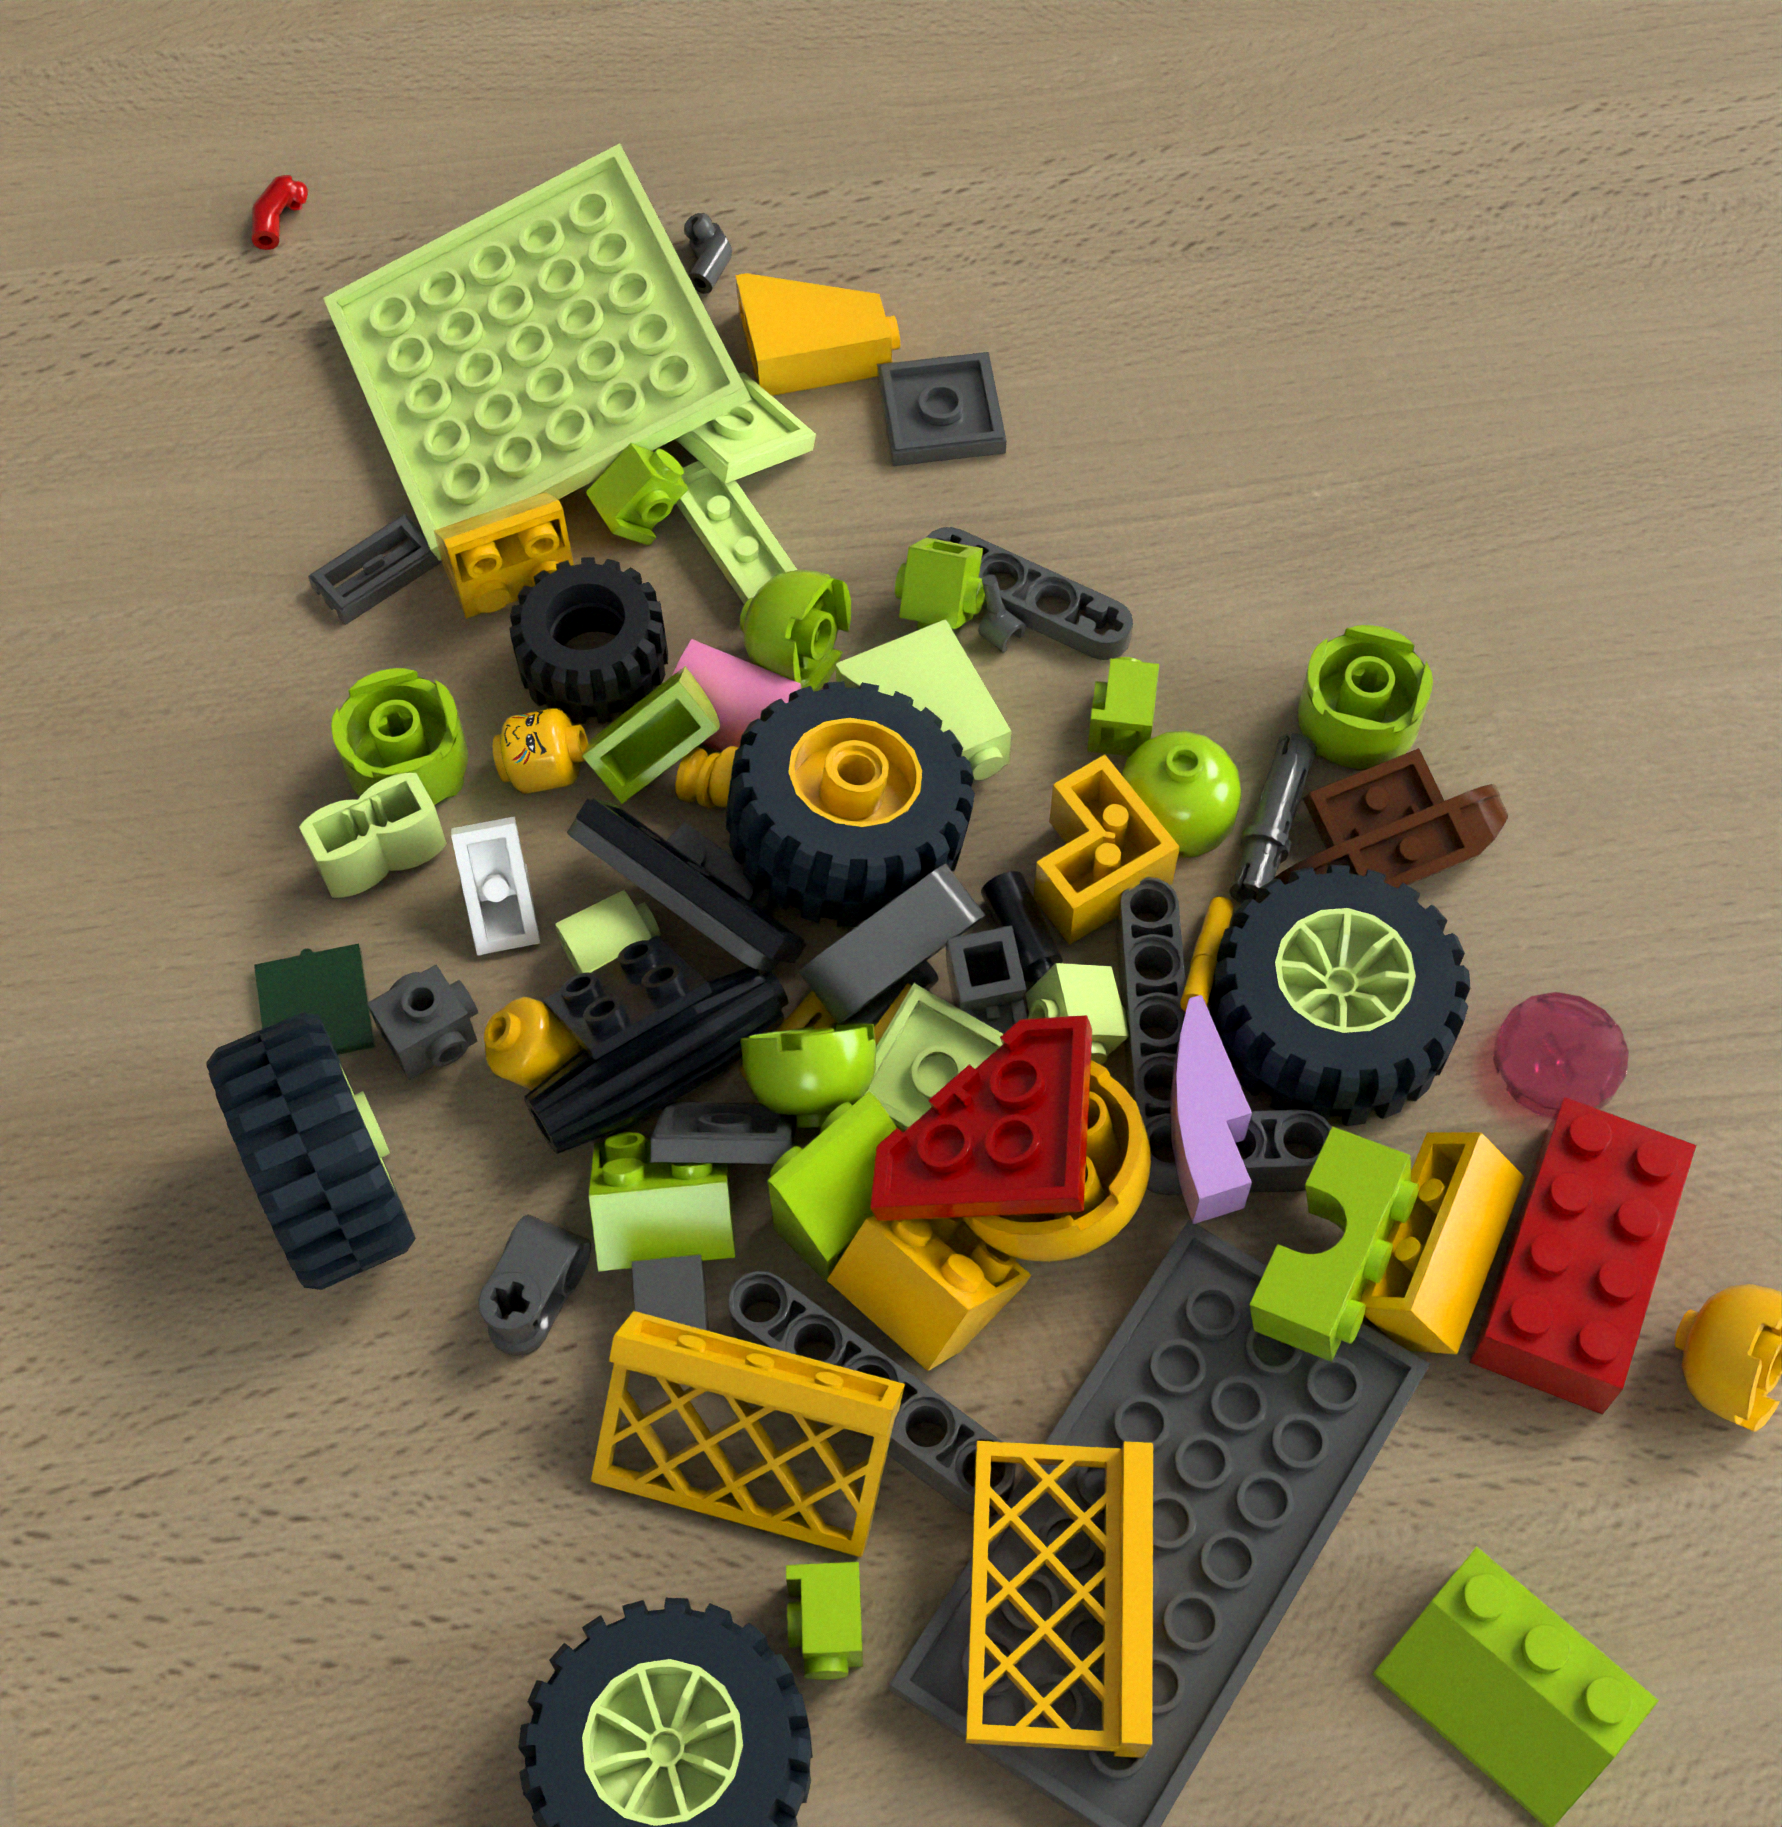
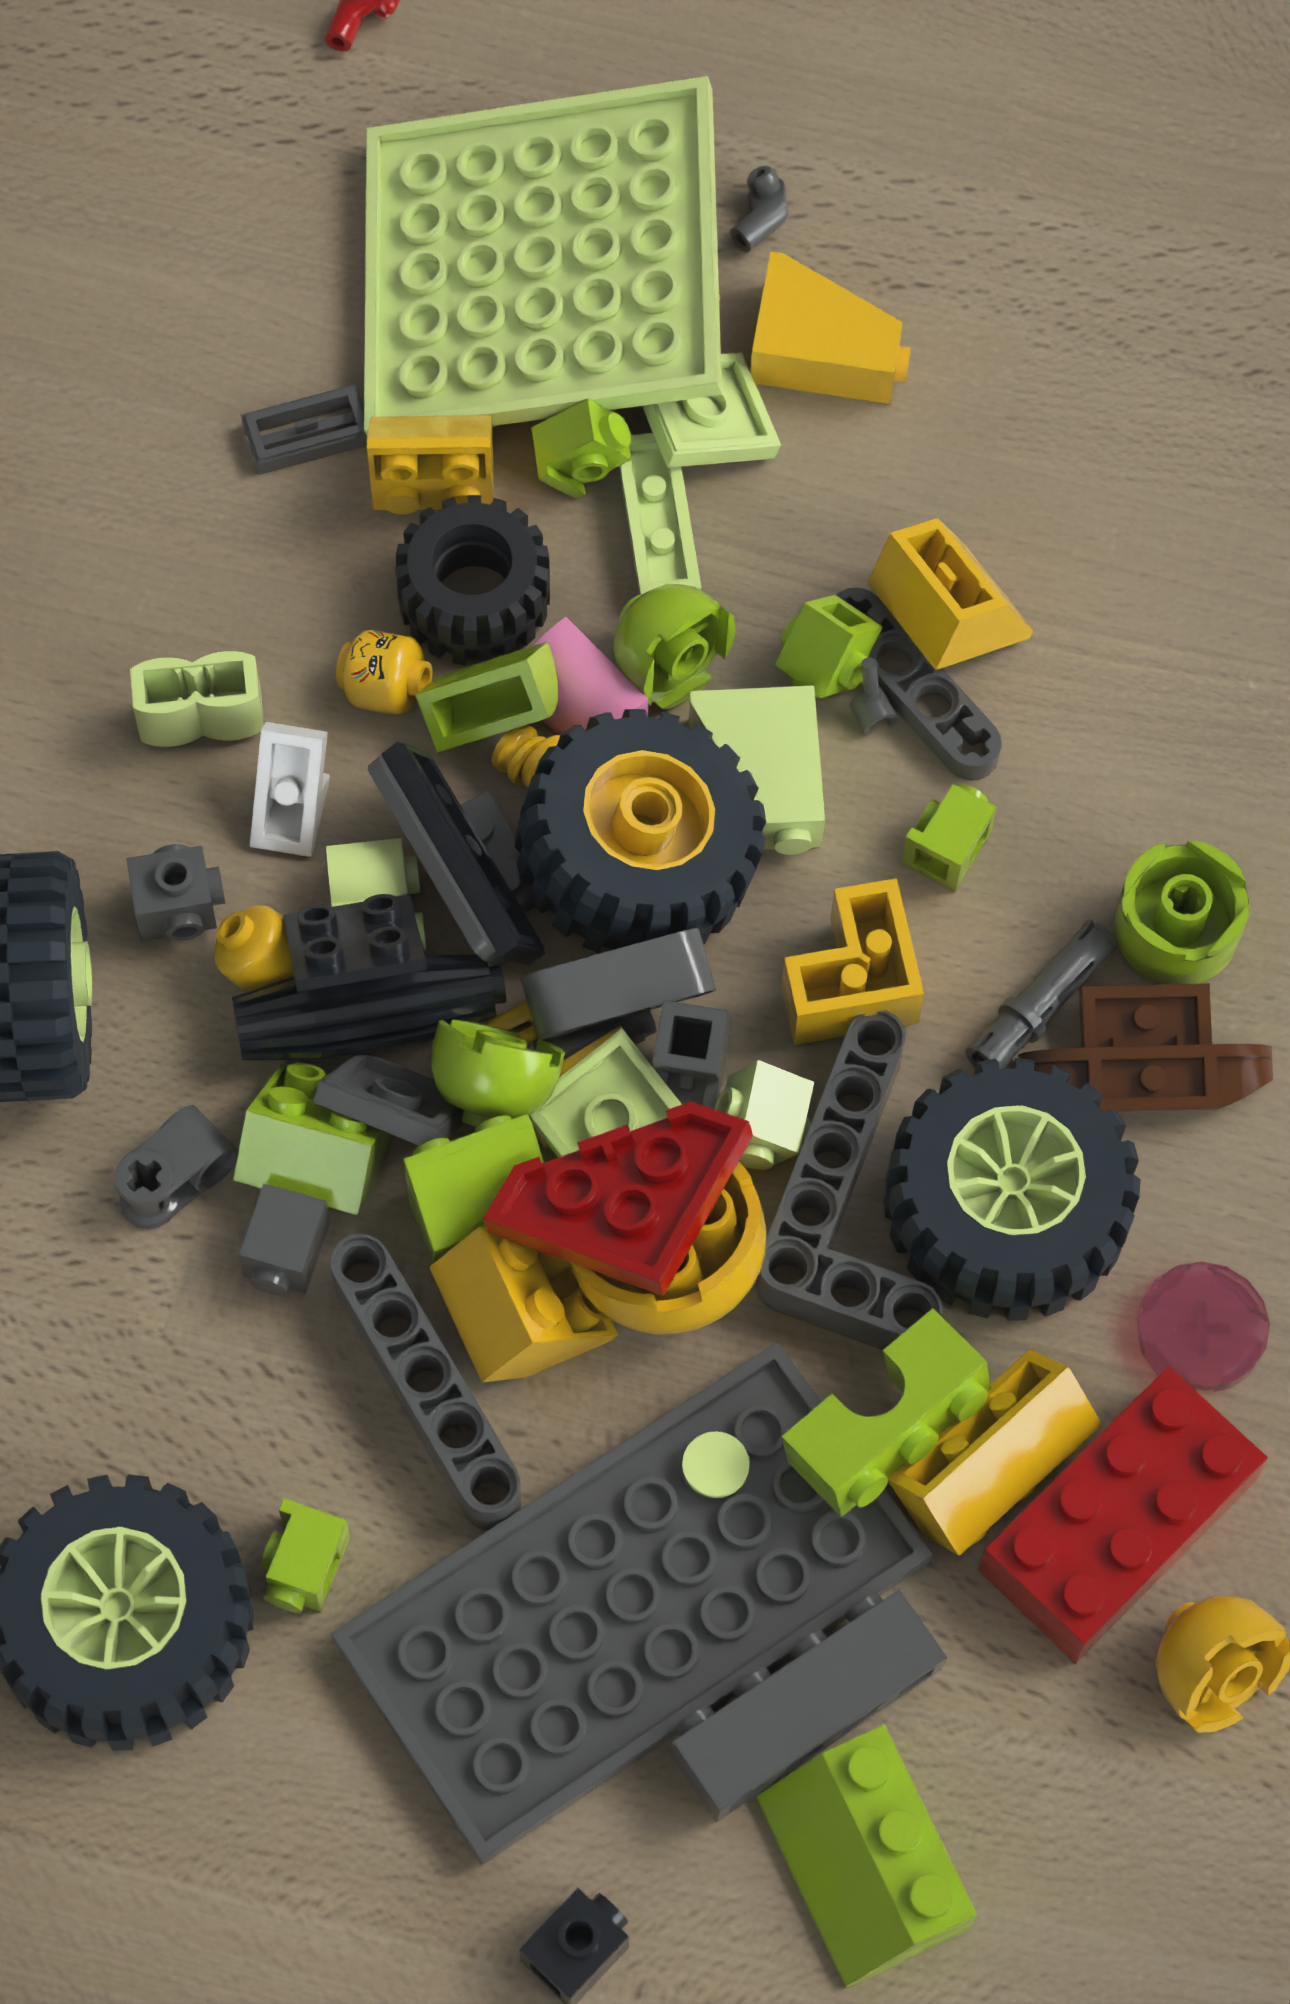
camera: 20 degrees right, 5 degrees up
clear green piece [254,943,376,1055] -> none
lime brick [331,668,468,805] -> none
yellow fence [591,1311,905,1557] -> none
dark grey tile [877,352,1007,466] -> none
yellow fence [965,1441,1153,1758] -> none
black cylinder [981,871,1063,984] -> none
lime cylinder [1121,731,1241,858] -> none
lavender slope [1170,995,1252,1224] -> none
yellow piece [1180,897,1234,1012] -> none
none -> dark grey brick [670,1589,947,1823]
none -> yellowish green piece [682,1432,749,1498]
none -> yellow slope [867,518,1033,670]

